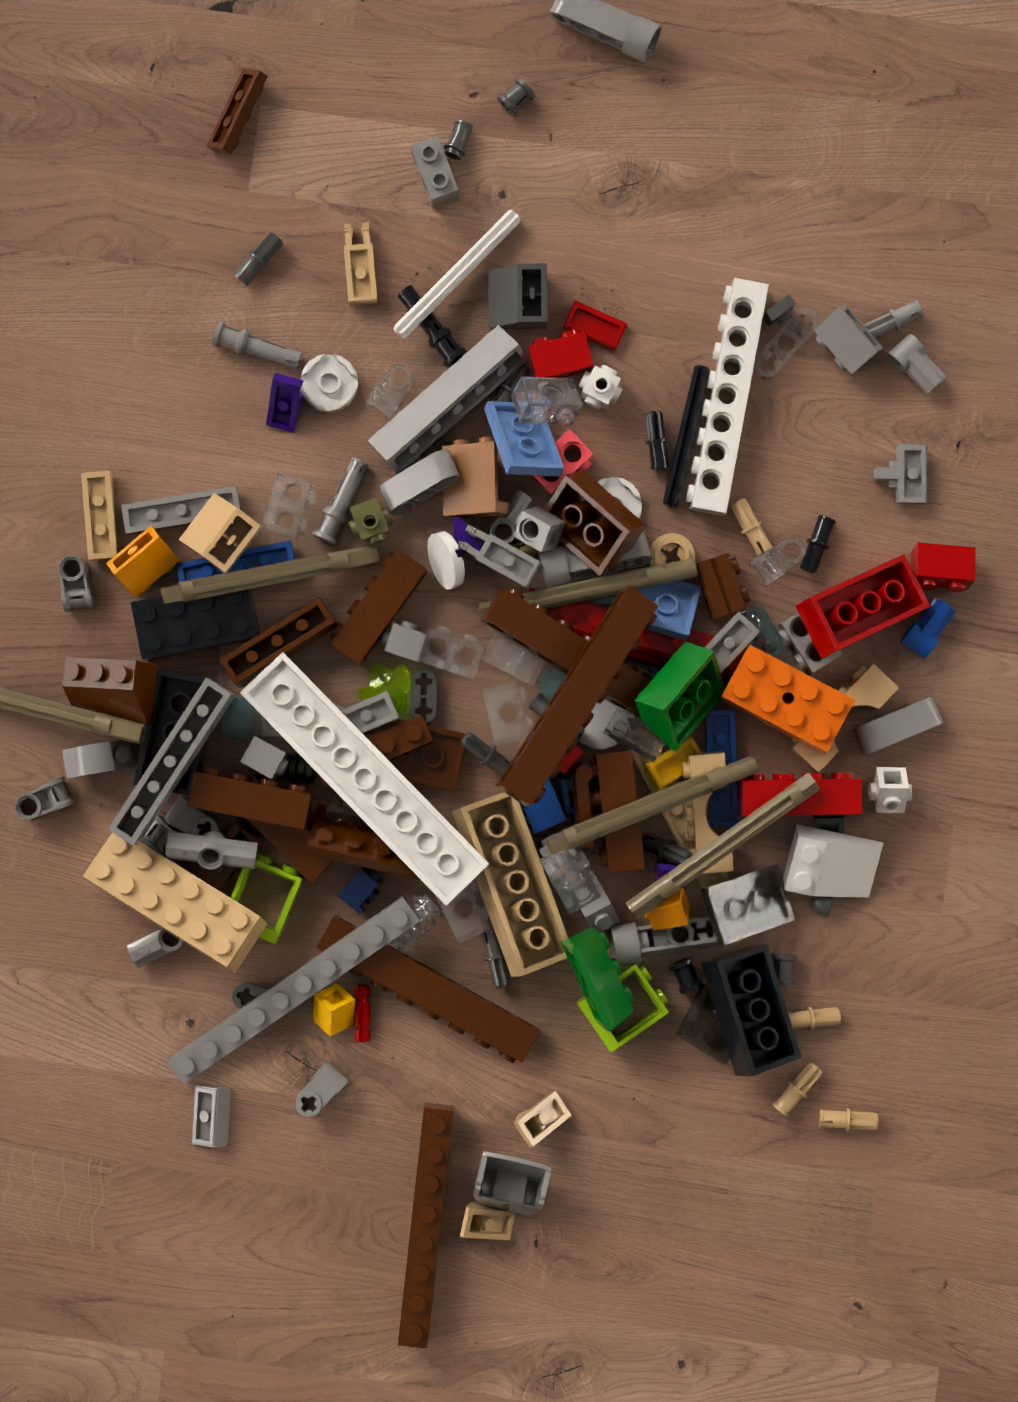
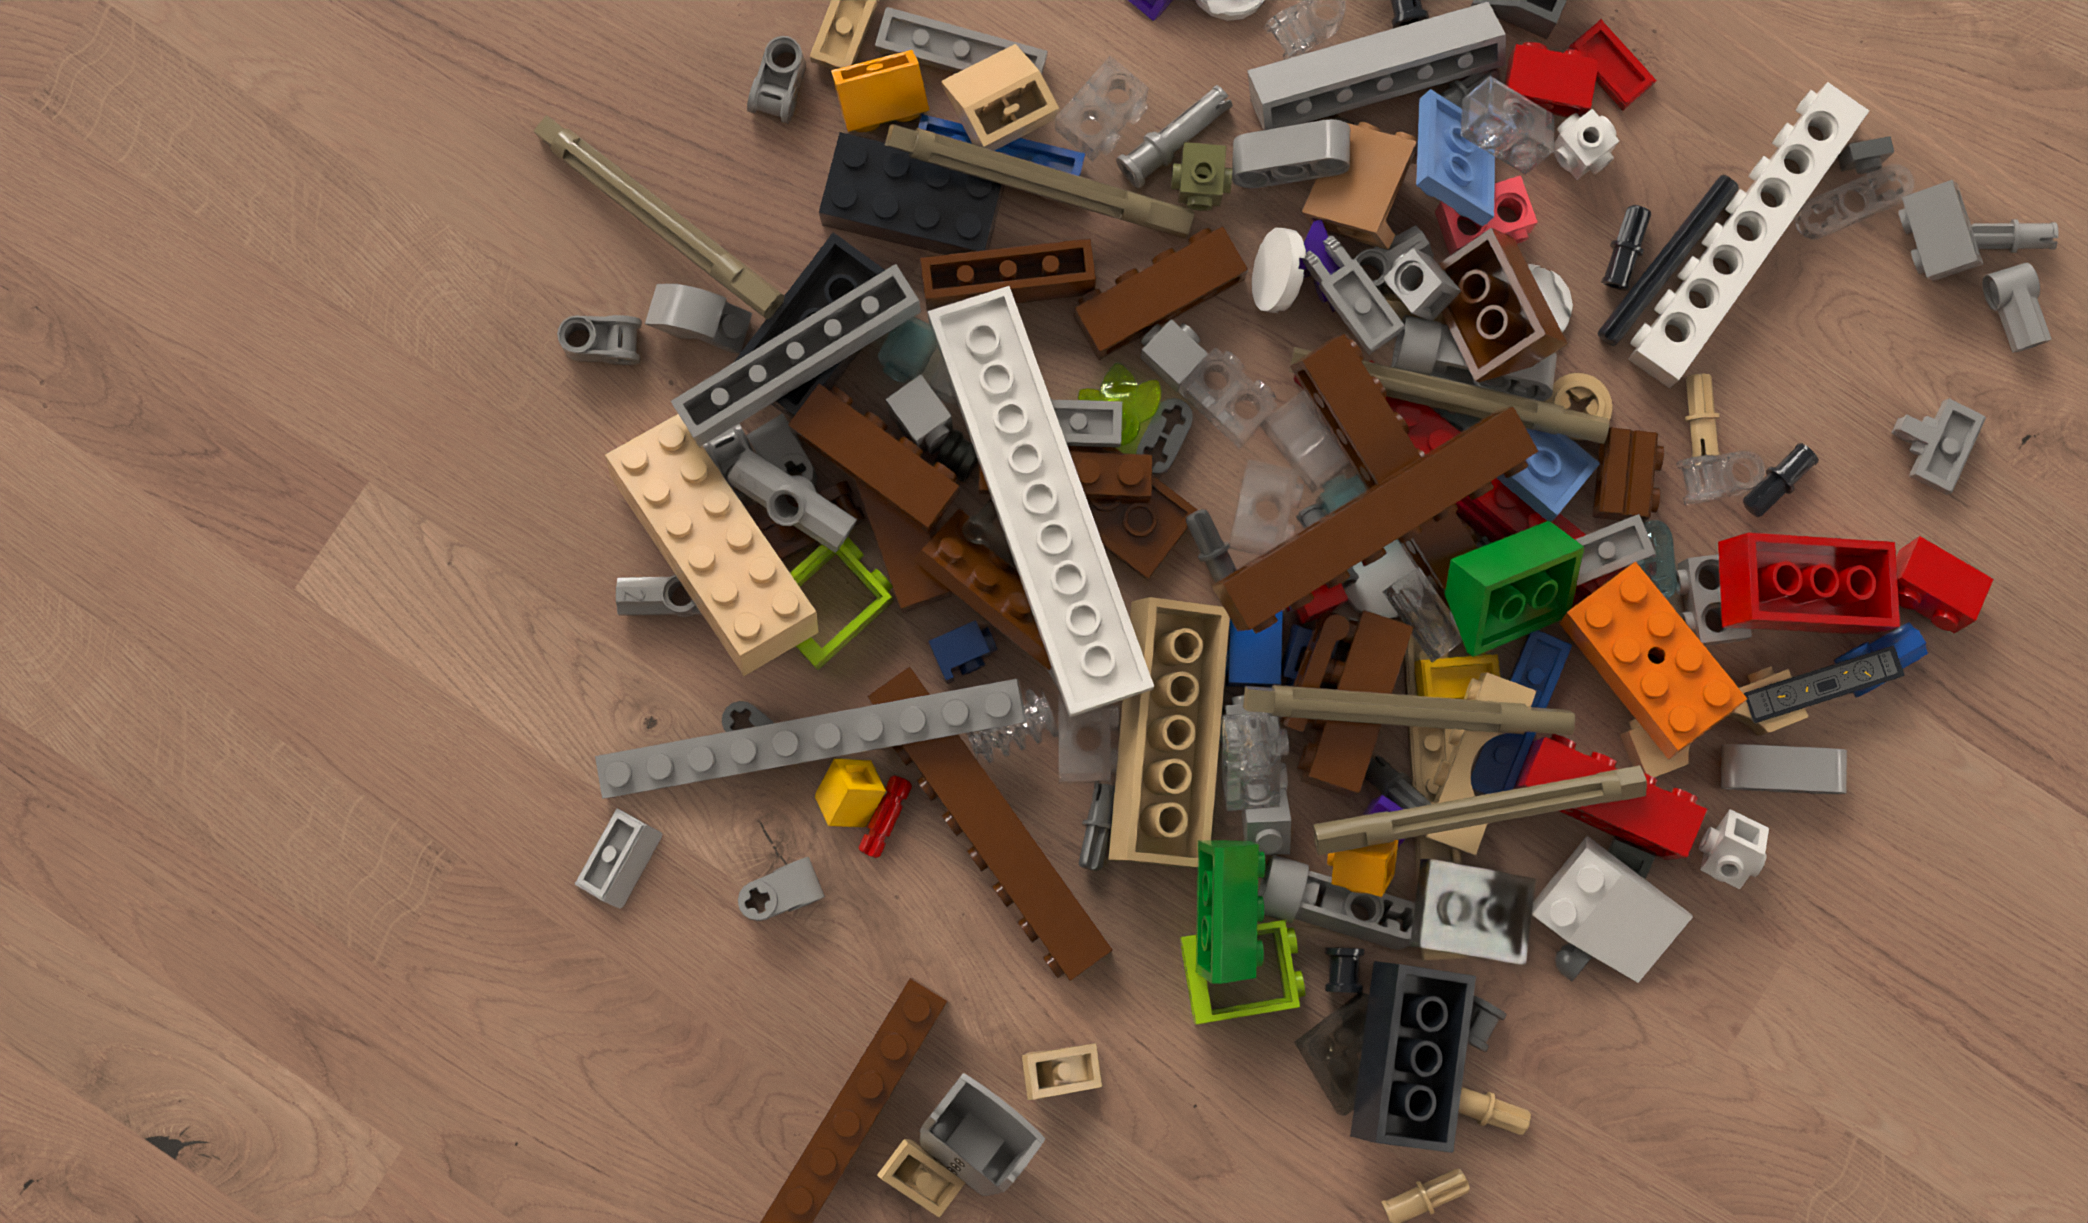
camera: 25 degrees right, 5 degrees down
reddish brown slope [62,657,158,724] -> none
none -> sticker [1744,645,1905,724]

